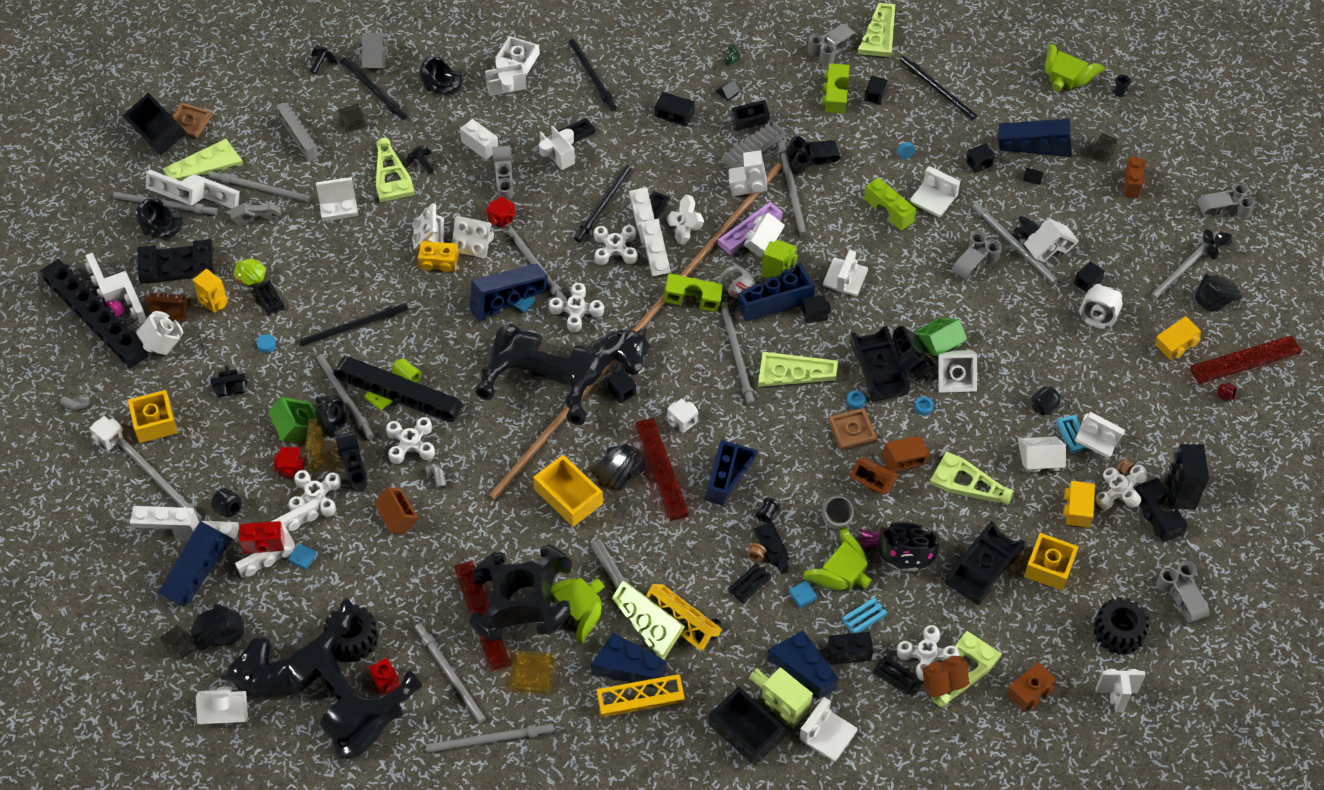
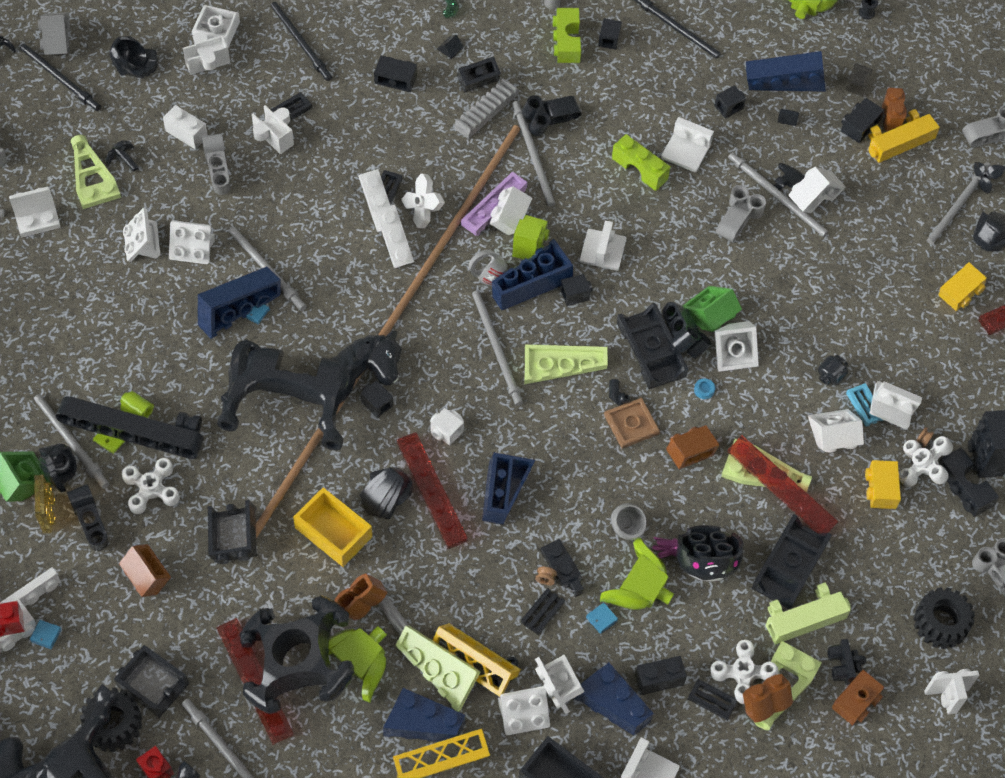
camera: 10 degrees left, 5 degrees up
red brick [274,447,304,479] -> none
white gear [289,470,341,517] -> none
black bar [299,303,408,346] -> none
clear smoke brick [337,103,366,133] -> none
yellow brick [418,241,459,272] -> none
light grey arm [425,464,446,488] -> none
red brick [485,196,515,228] -> none
clear yellow plate [509,651,556,695] -> none
white gear [549,283,604,333] -> none
black bar [574,165,631,242] -> none
white gear [594,225,637,265] -> none
lime arch [663,273,723,312] -> none
white brick [729,150,767,196] -> none
yellowish green brick [749,667,813,729] -> none
black bush [756,497,780,524] -> none
medium azure tile [842,597,887,633] -> none
dark azure tile [846,390,866,409] -> none
dark orange brick [850,457,899,495] -> none
dark azure tile [897,142,916,159] -> none
yellow brick [1024,533,1079,591] -> none
black brick [1074,261,1105,293] -> none
white brick [1079,284,1123,329] -> none
none -> window [114,645,189,718]
none -> black wheel [175,412,202,433]
none -> black window [208,500,258,564]
none -> dark orange brick [334,574,388,621]
none -> white bracket [498,686,550,735]
none -> white bracket [535,655,584,714]
none -> black arm [609,379,630,406]
none -> clear red plate [727,435,838,533]
none -> yellowish green brick [766,583,851,645]
none -> black hips [827,639,867,685]
none -> black brick [841,98,884,143]
none -> yellow brick [868,109,940,163]

